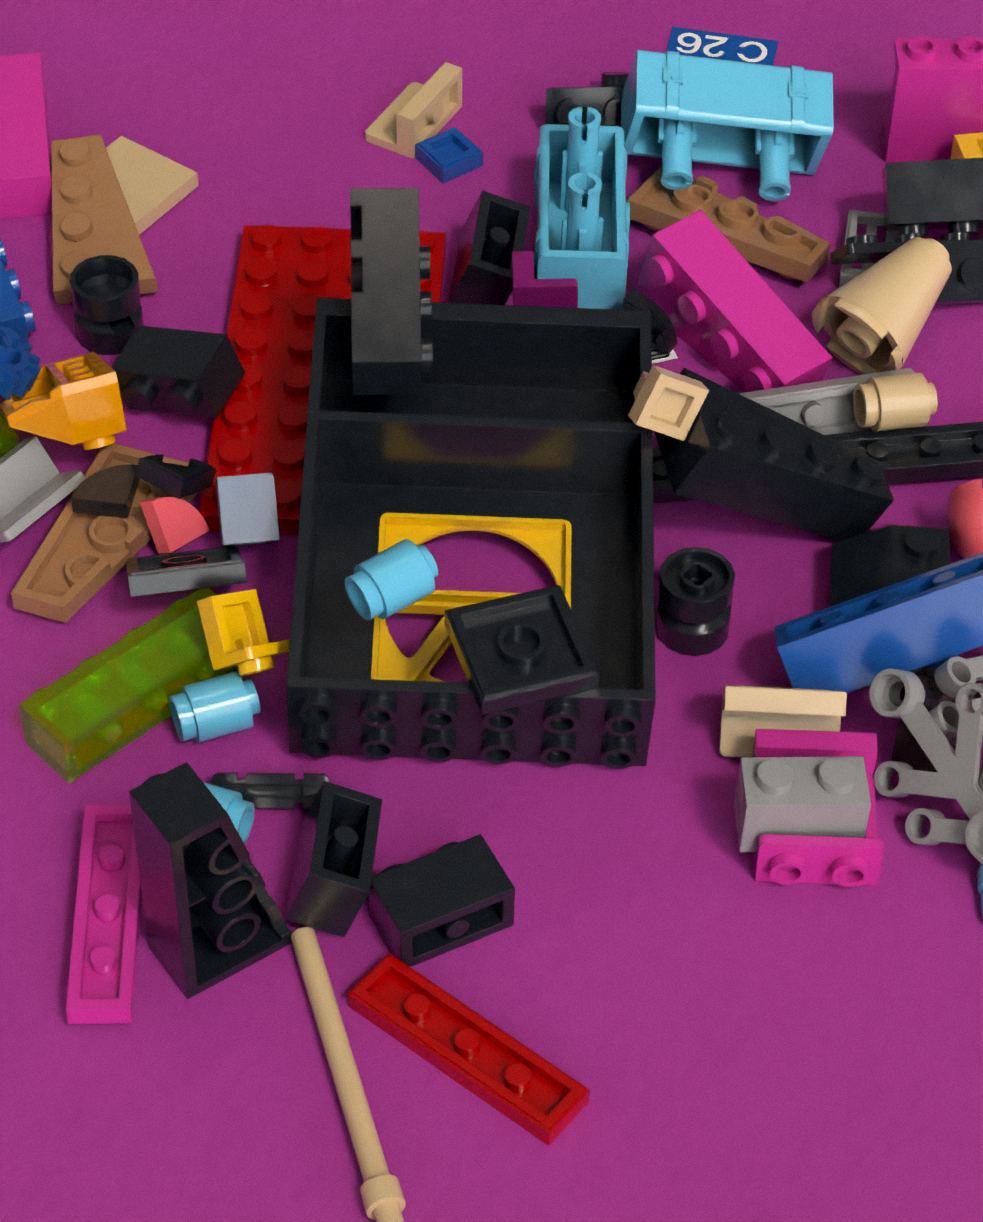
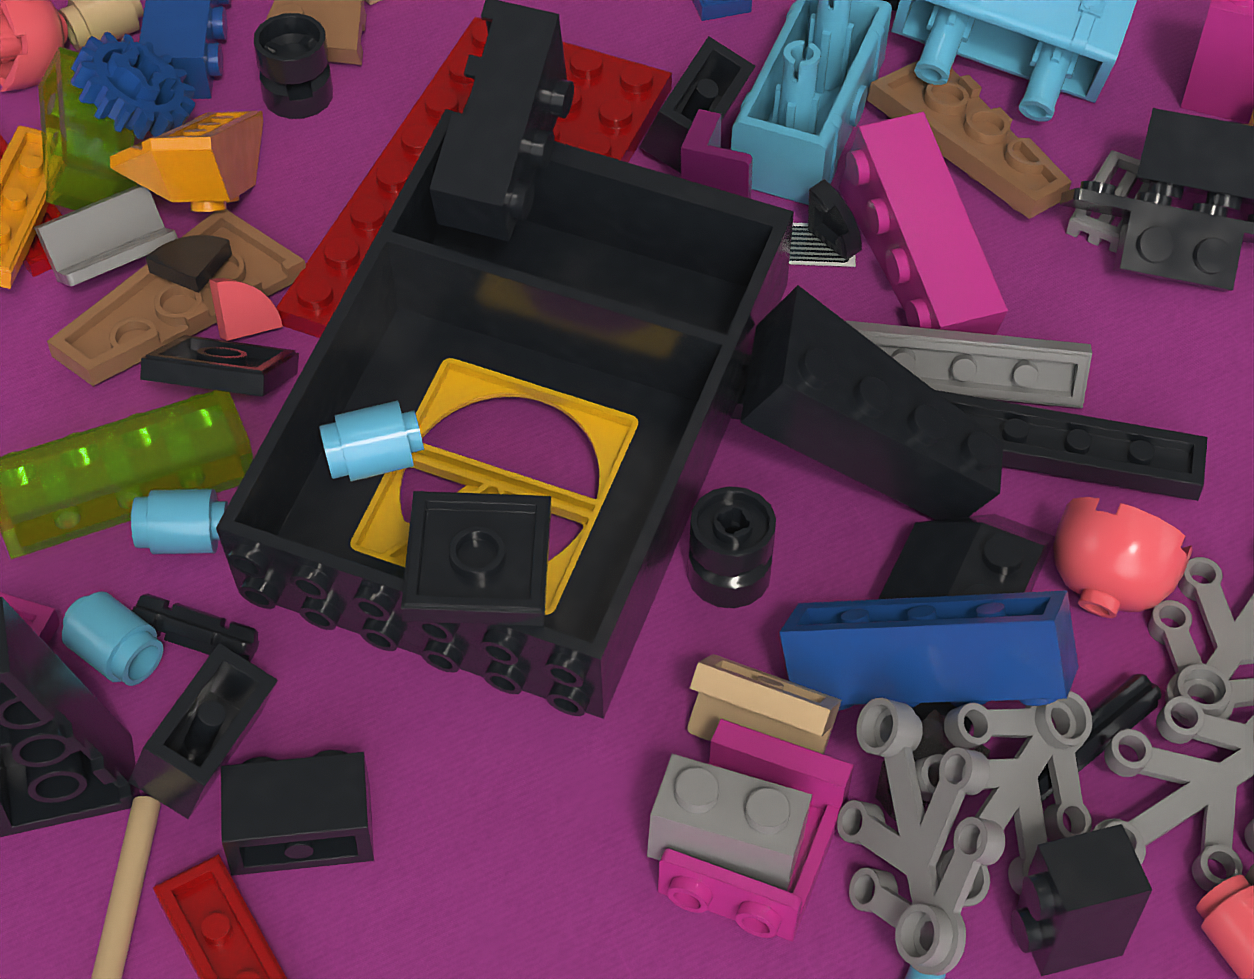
camera: 20 degrees right, 5 degrees up
black brick [111,325,246,419] -> none
black tile [135,454,216,499] -> none
yellow bracket [197,589,290,676] -> none
panel [215,473,280,547] -> none
tan tile [628,365,709,441] -> none
tan cone [811,237,952,375] -> none
tan brick [853,372,938,432] -> none

